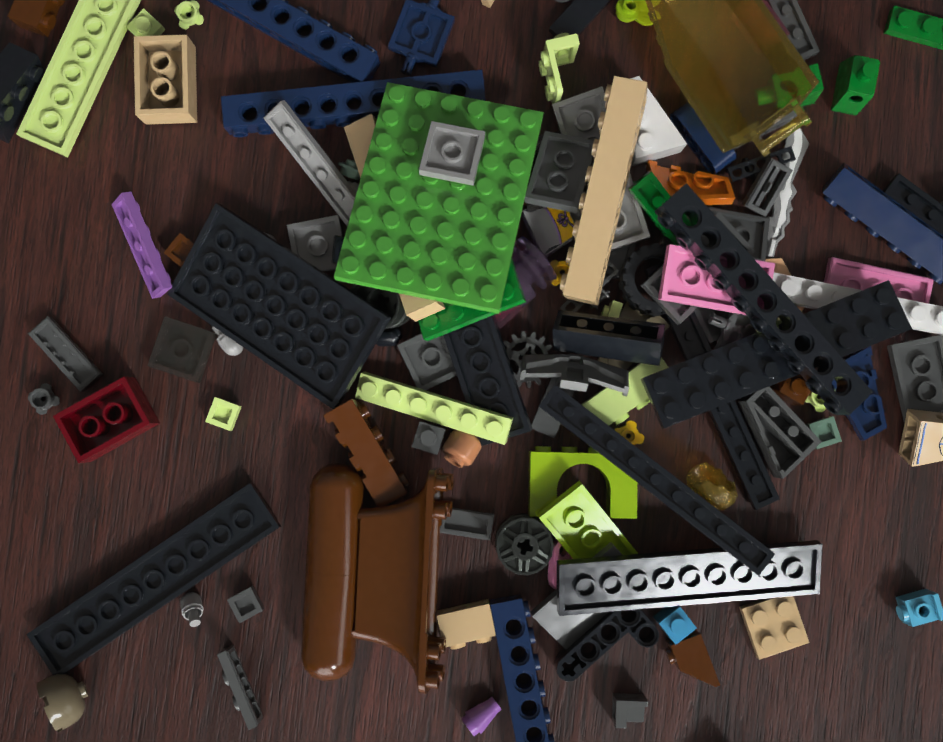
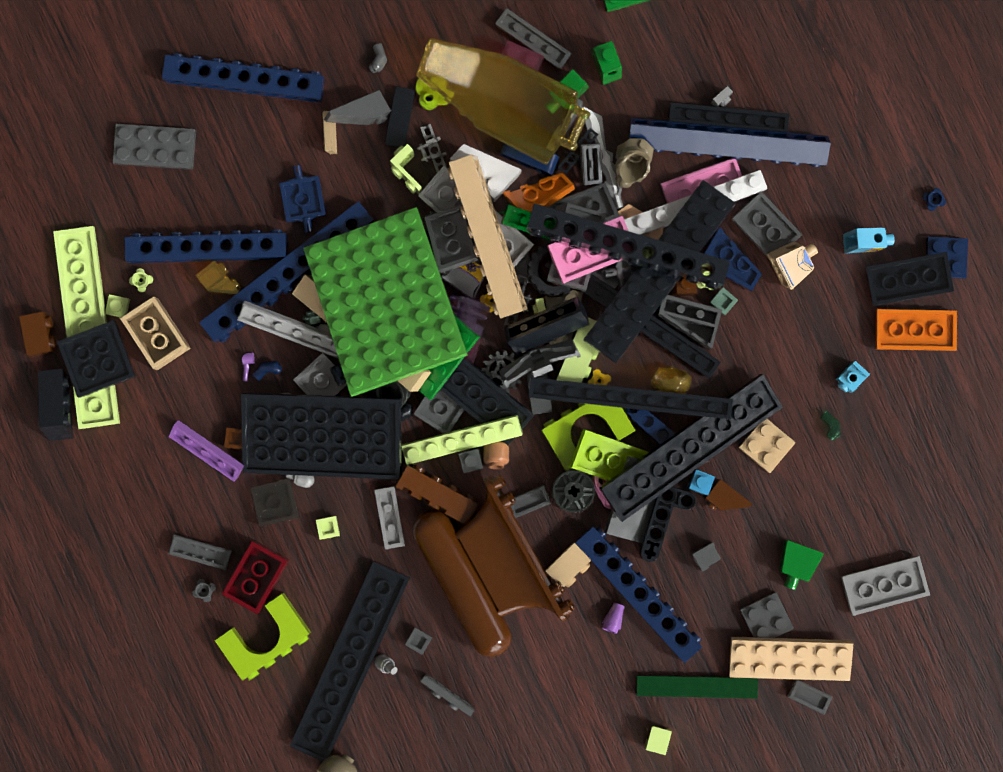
camera: 30 degrees left, 0 degrees up
light grey plate [419,121,485,186] -> none
none -> black plate [57,320,136,398]
none -> clear yellow slope [195,261,241,296]
none -> lime arch [215,593,311,681]
none -> medium lavender hand [242,353,255,381]
none -> dark blue arm [252,361,282,381]
none -> light grey plate [374,486,405,549]
none -> light grey piece [417,124,447,173]
none -> dark tan piece [614,138,654,188]
none -> dark blue leg [623,408,675,445]
none -> clear green arm [820,411,841,441]

